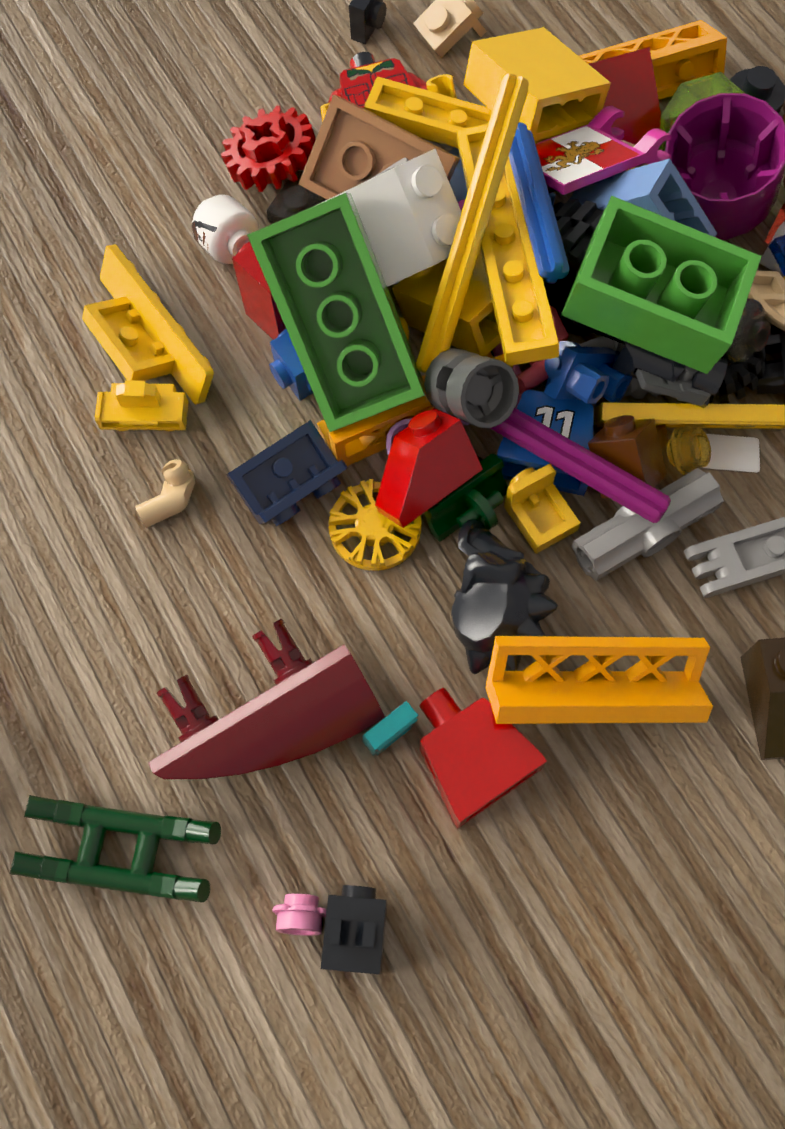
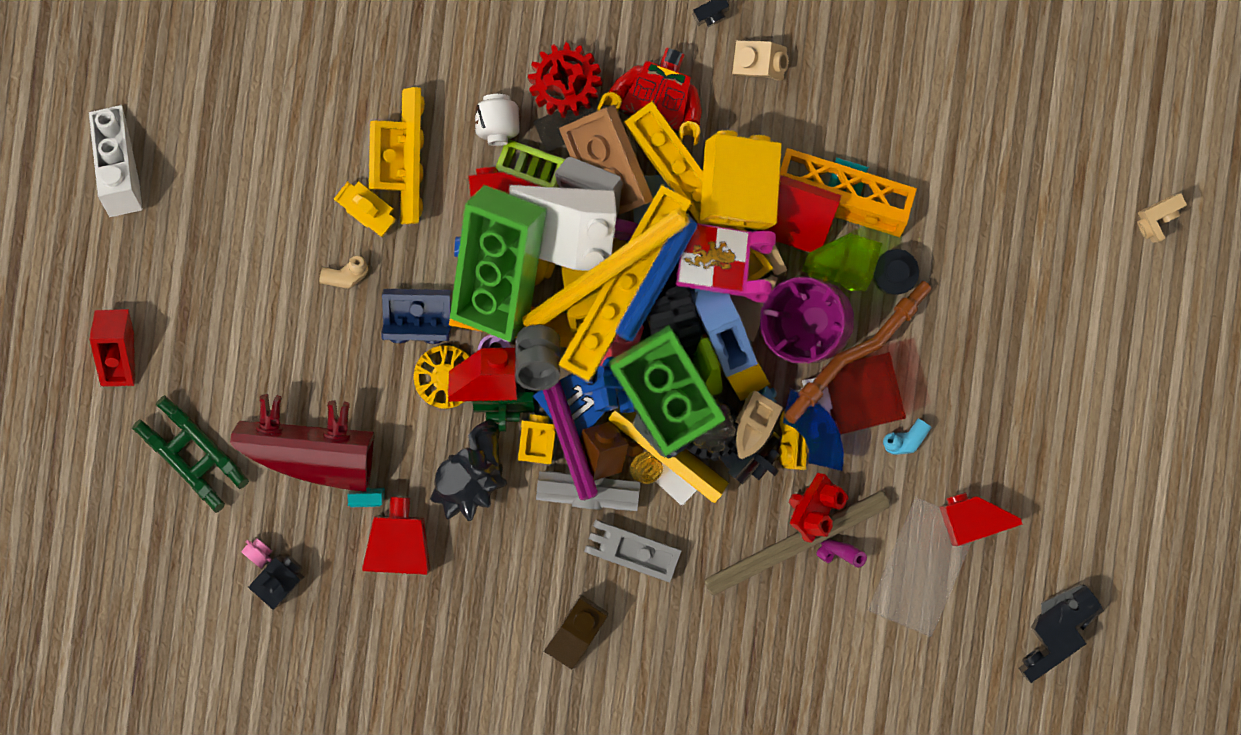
camera: 30 degrees right, 20 degrees up
light orange fence [485,636,713,724] -> none

